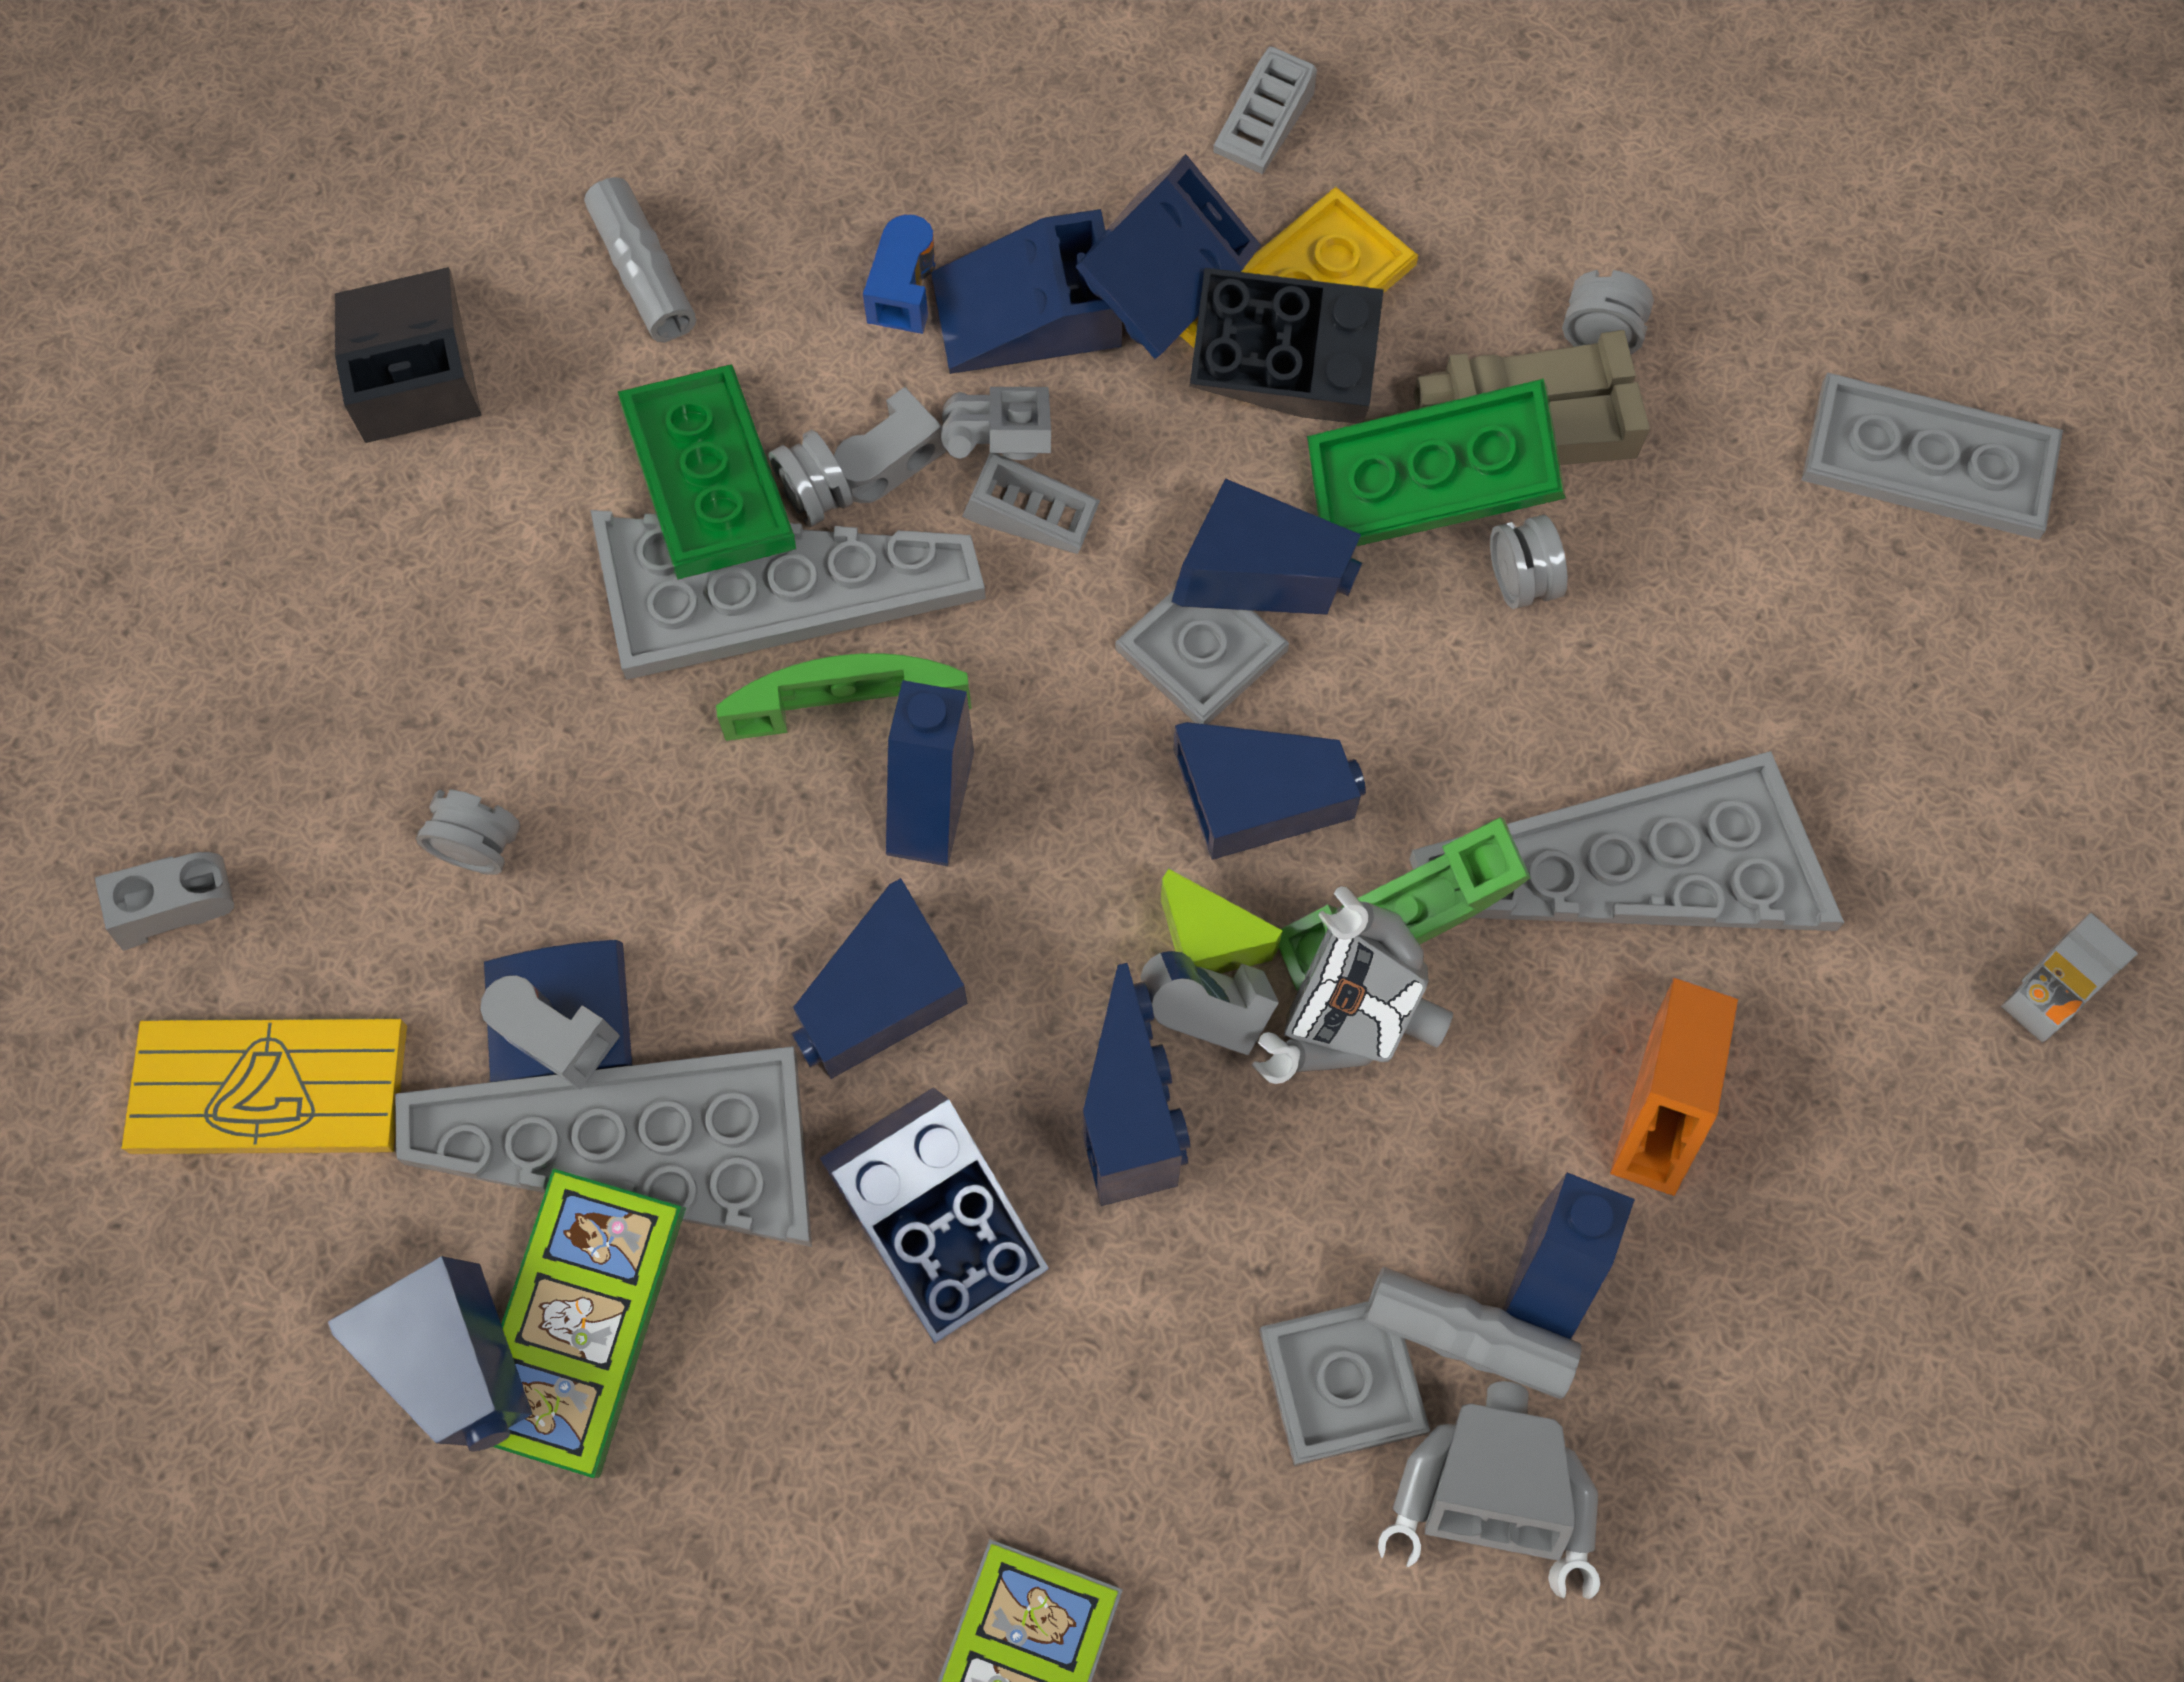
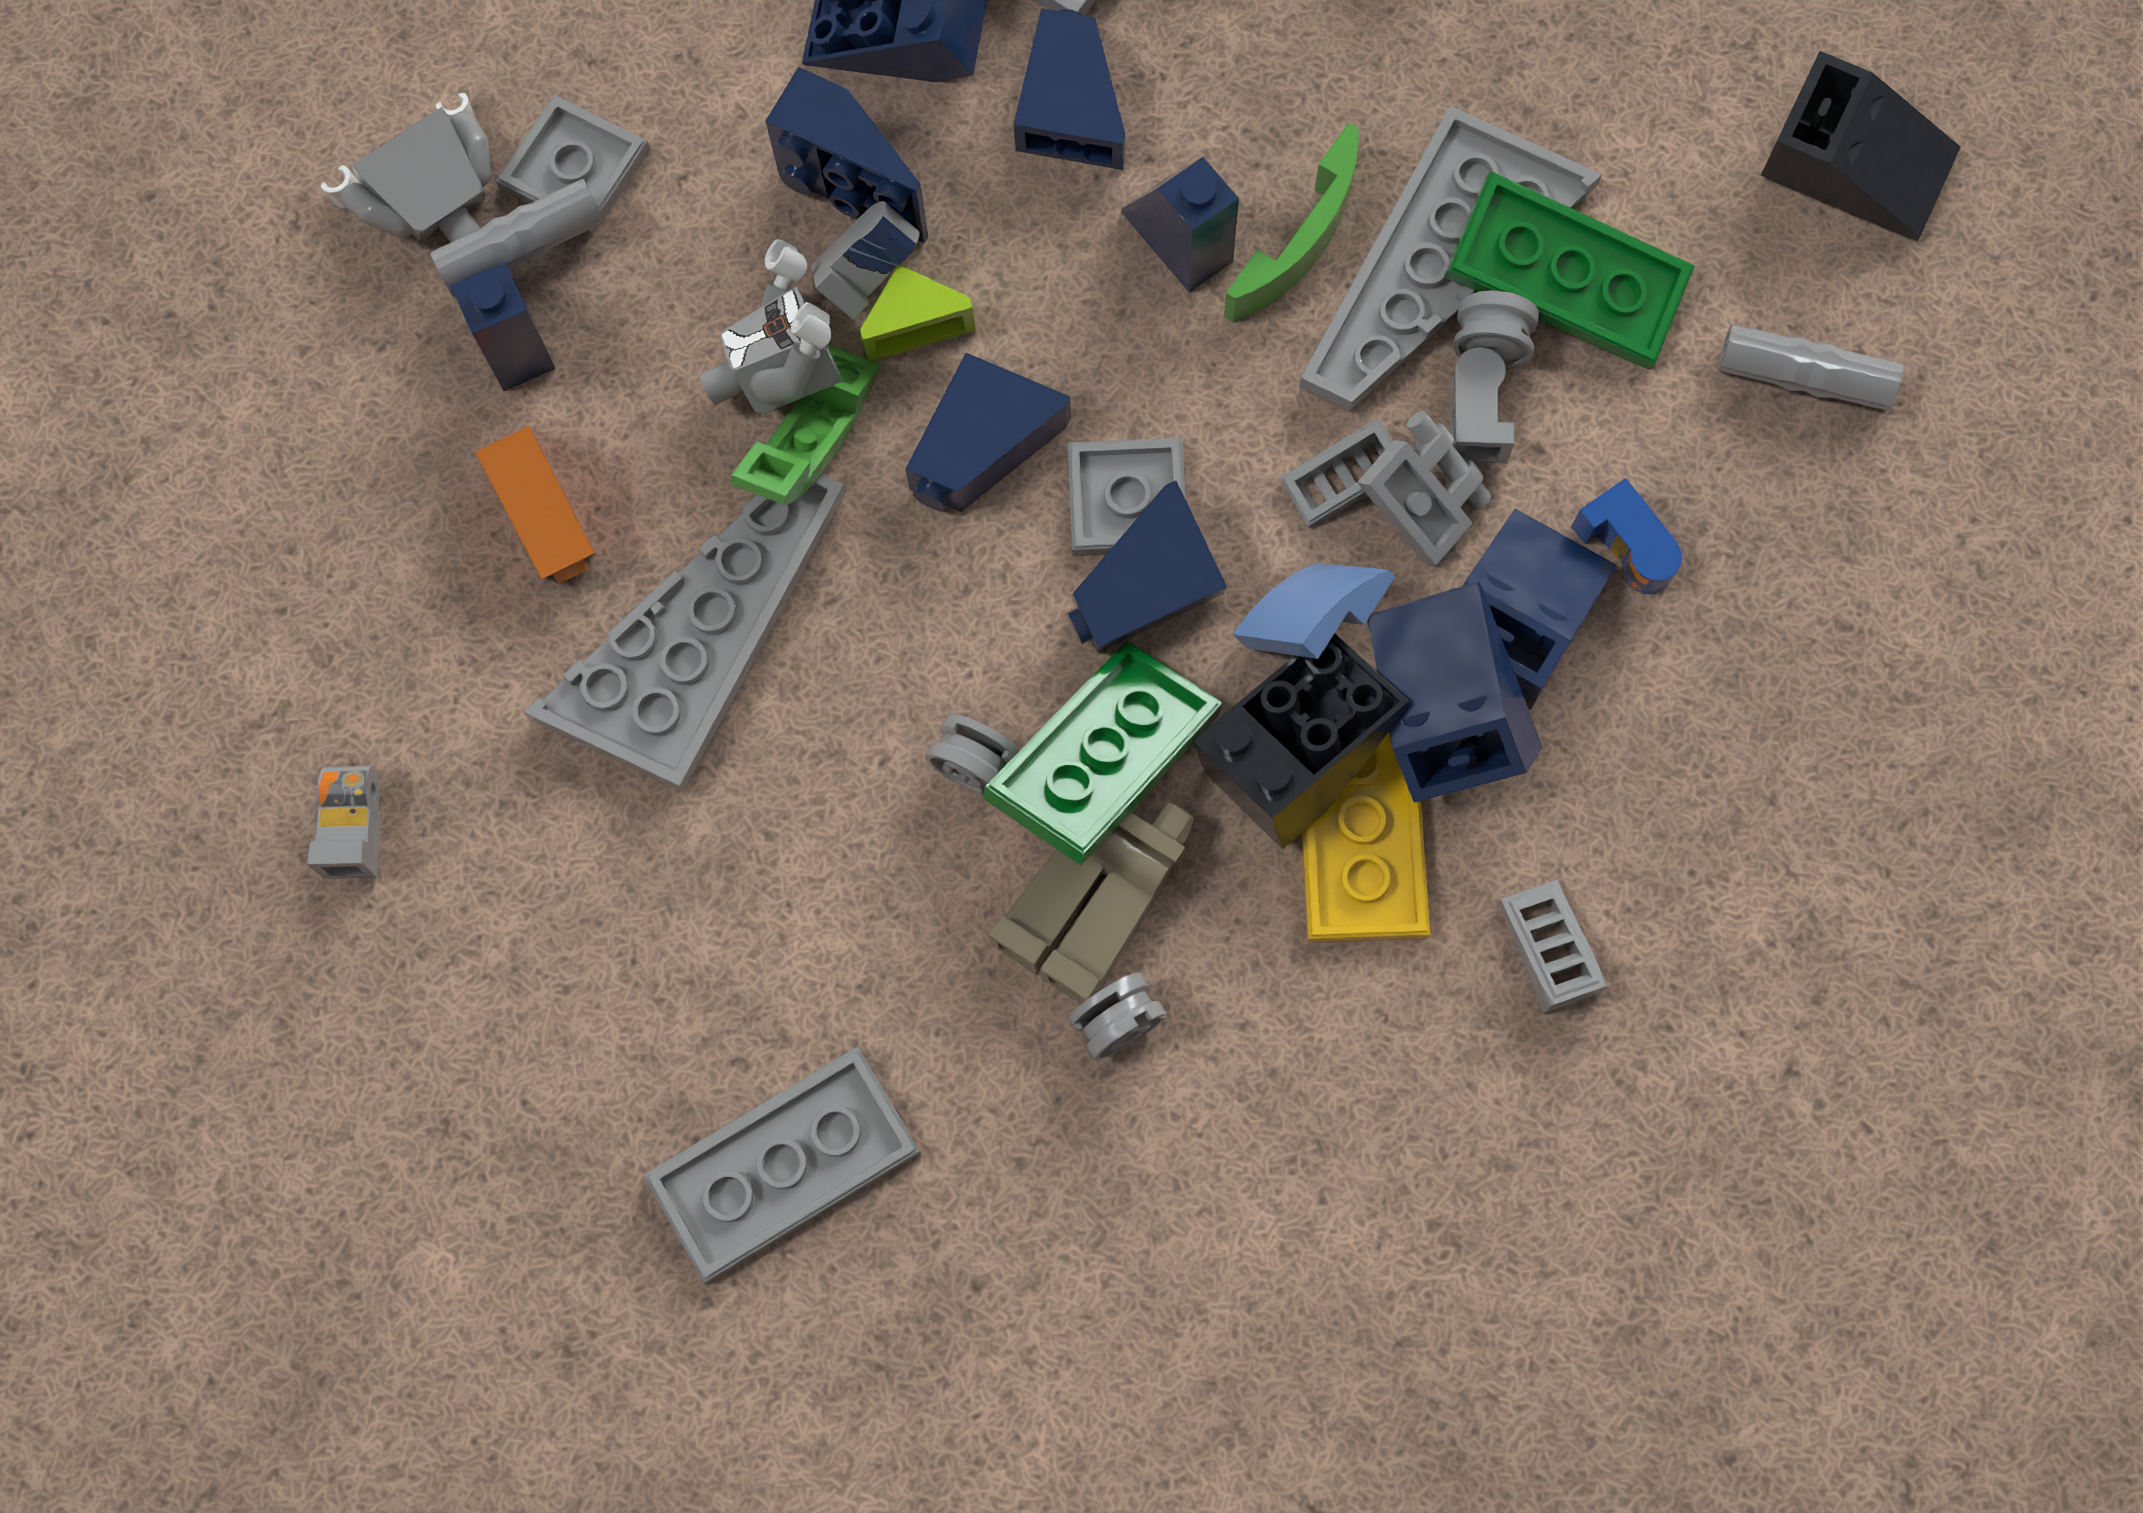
camera: 135 degrees right, 5 degrees up
none -> medium blue slope [1233,563,1395,659]

